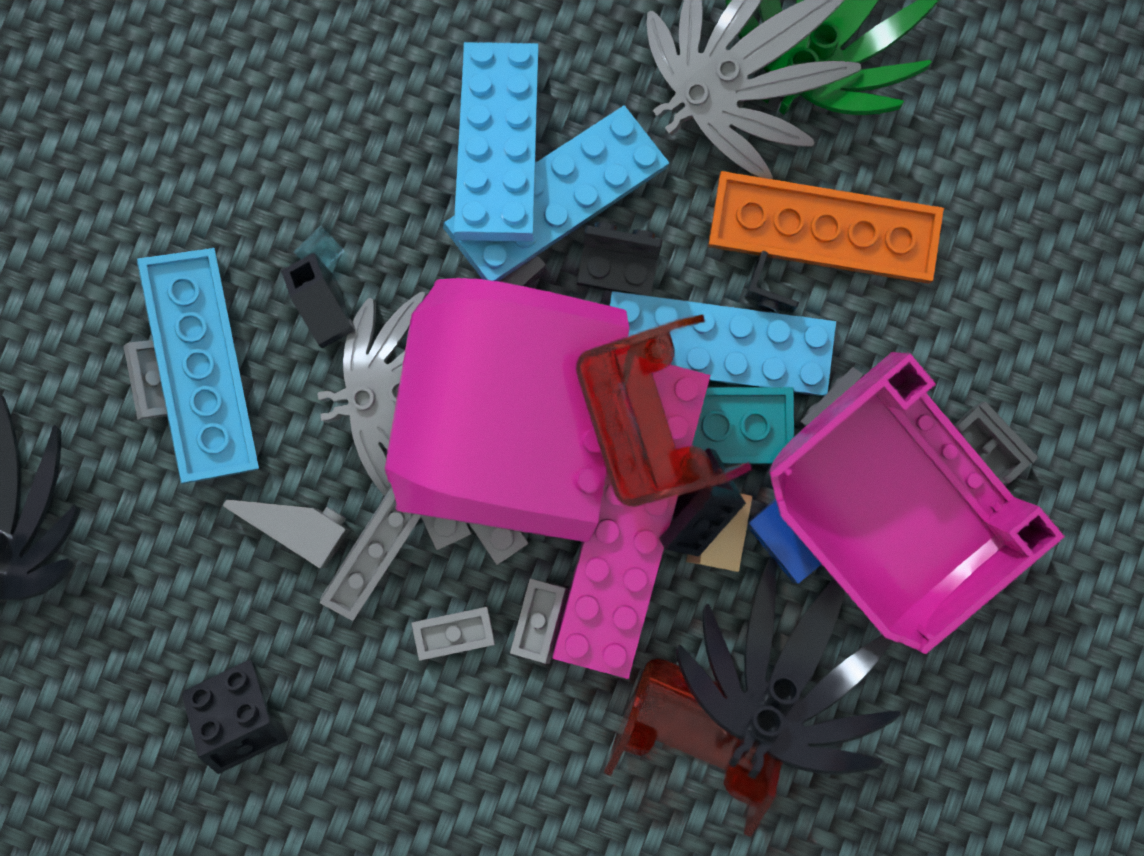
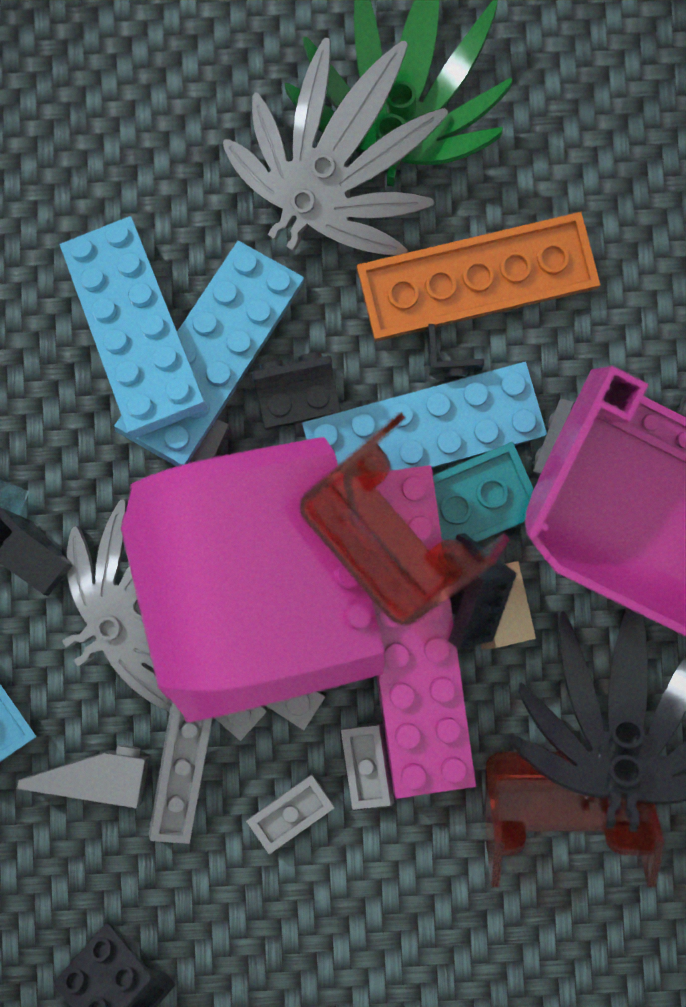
camera: 25 degrees left, 0 degrees up
blue brick [747,498,822,584] -> none

